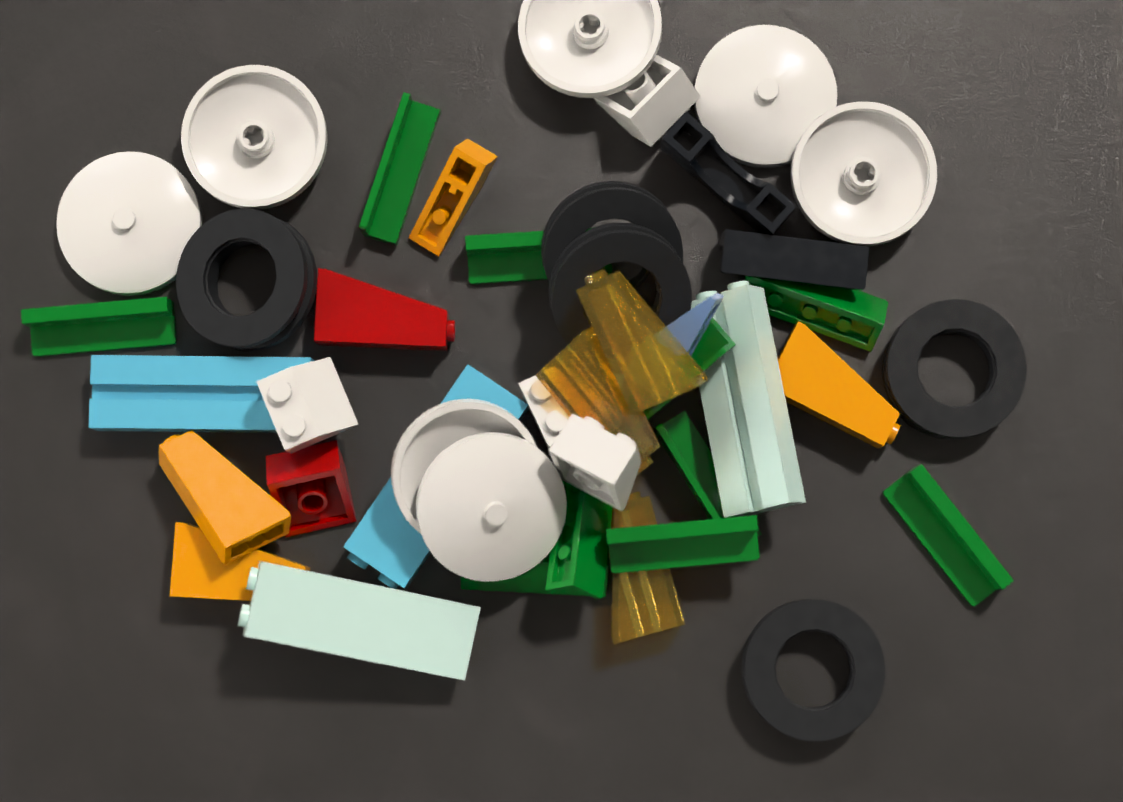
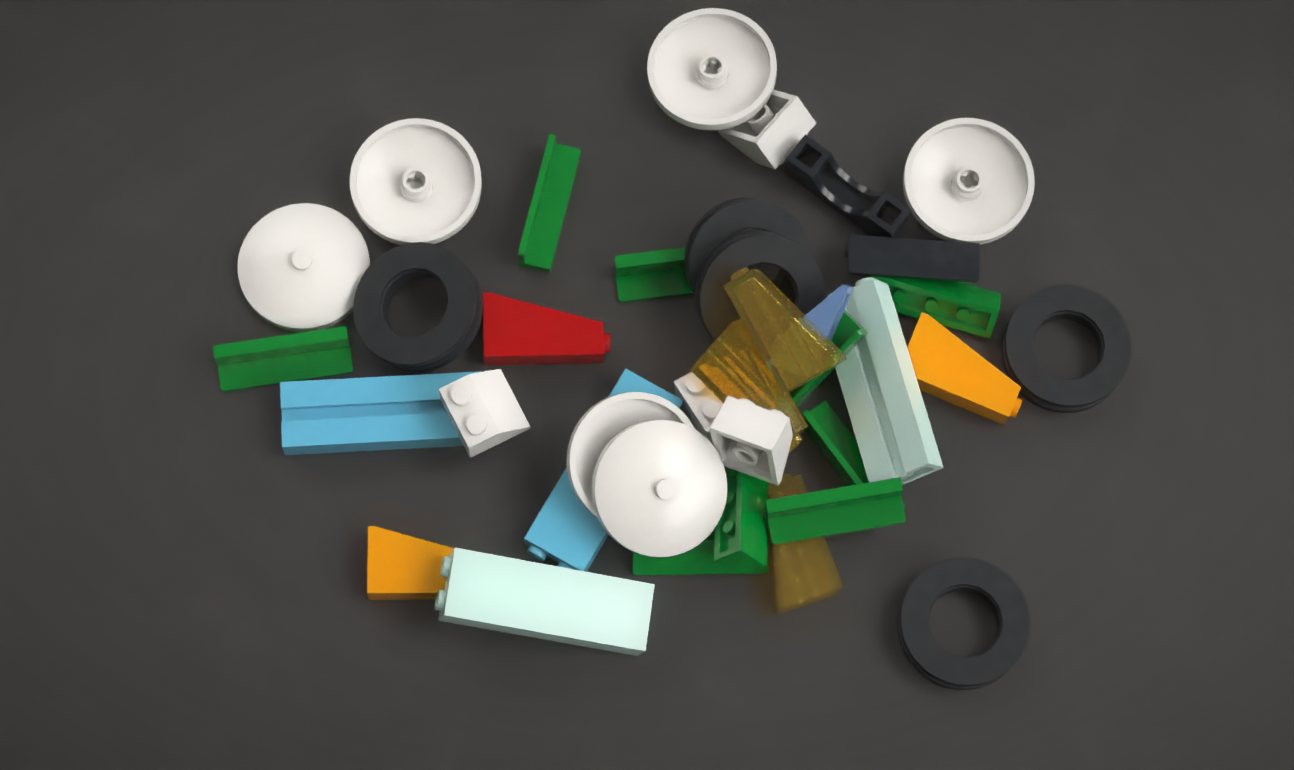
camera: 10 degrees left, 10 degrees down
light orange slope [159,430,291,565] -> none
red slope [266,440,357,538] -> none
light orange slope [408,138,498,256] -> none
white dish [694,25,837,168] -> none
green panel [882,464,1014,606] -> none

